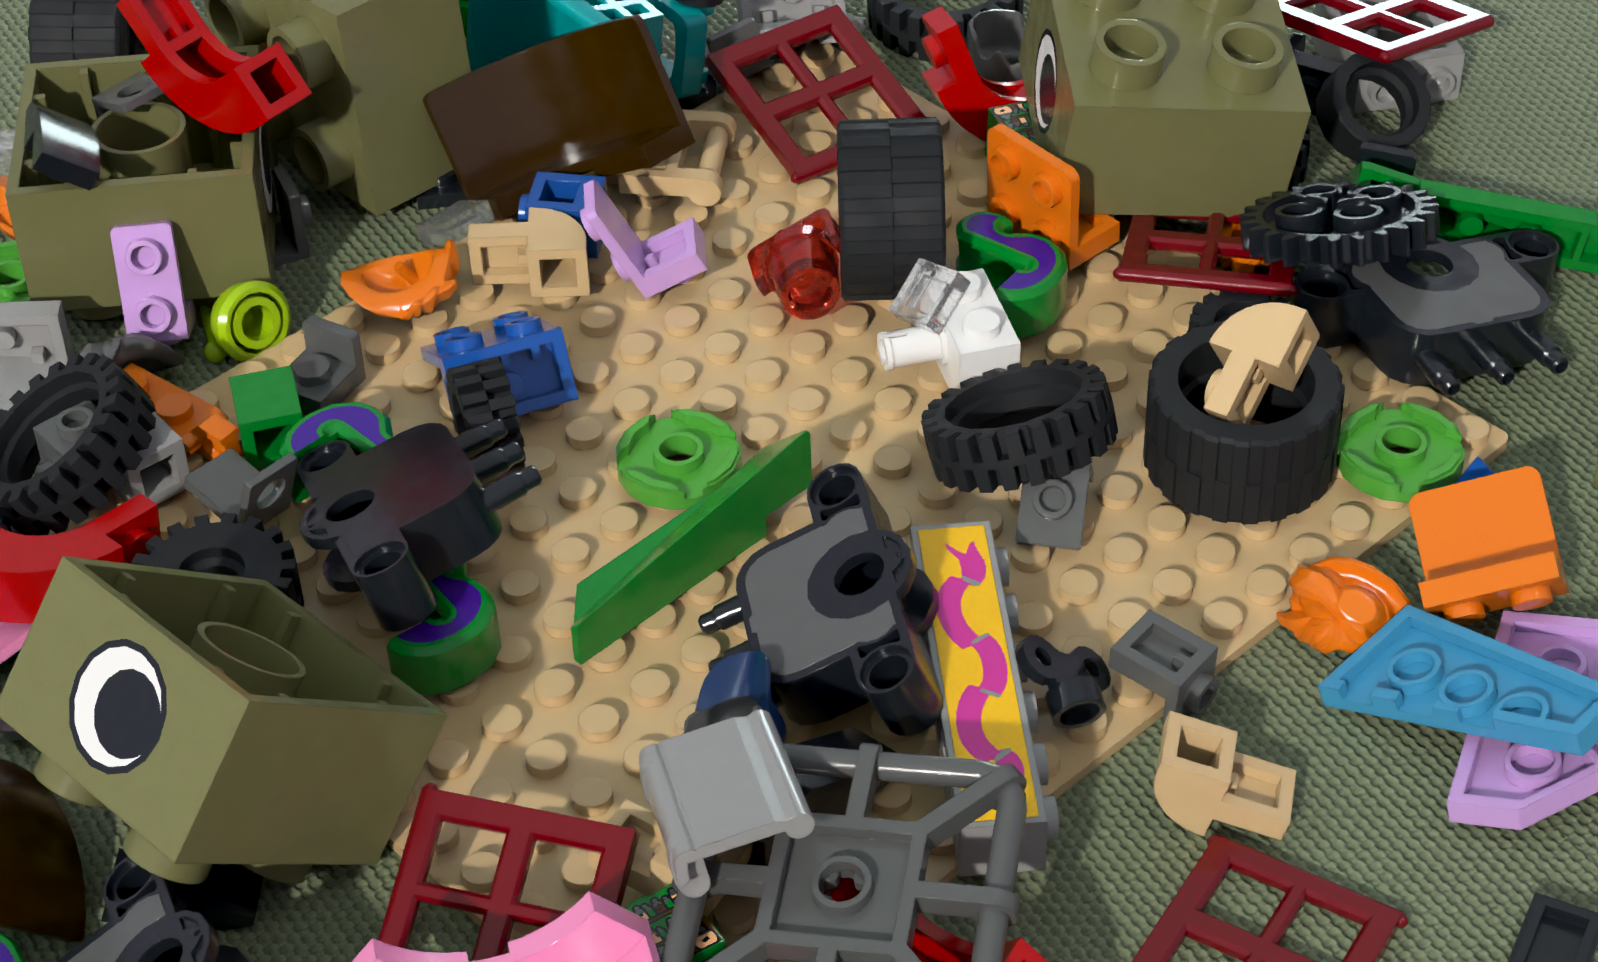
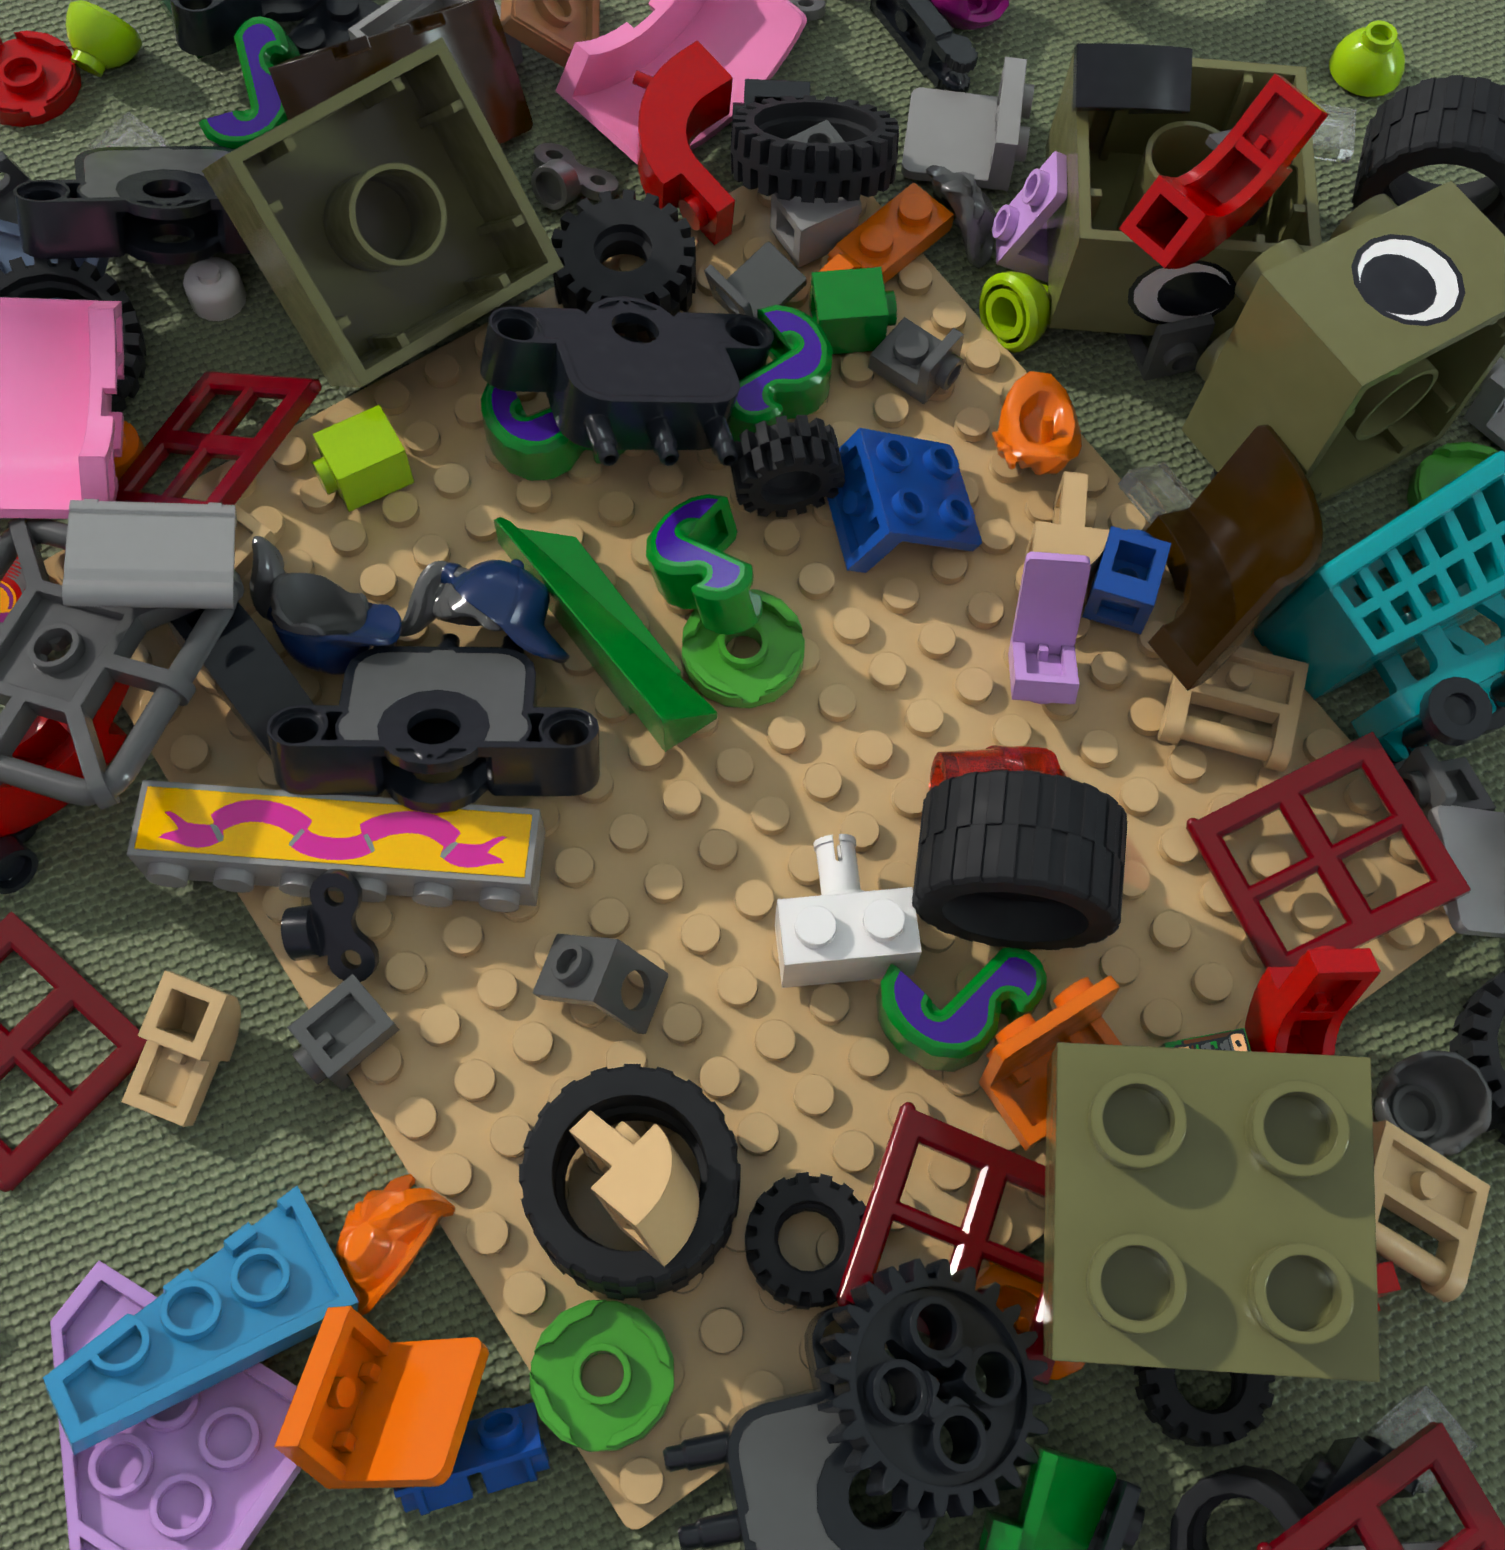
camera: 95 degrees right, 25 degrees up
clear tile [888,258,971,335] -> none
black tyre [921,359,1118,493] -> none
none -> lime brick [312,404,414,512]
none -> dark blue hair [400,559,570,663]
none -> green animal [646,494,763,635]

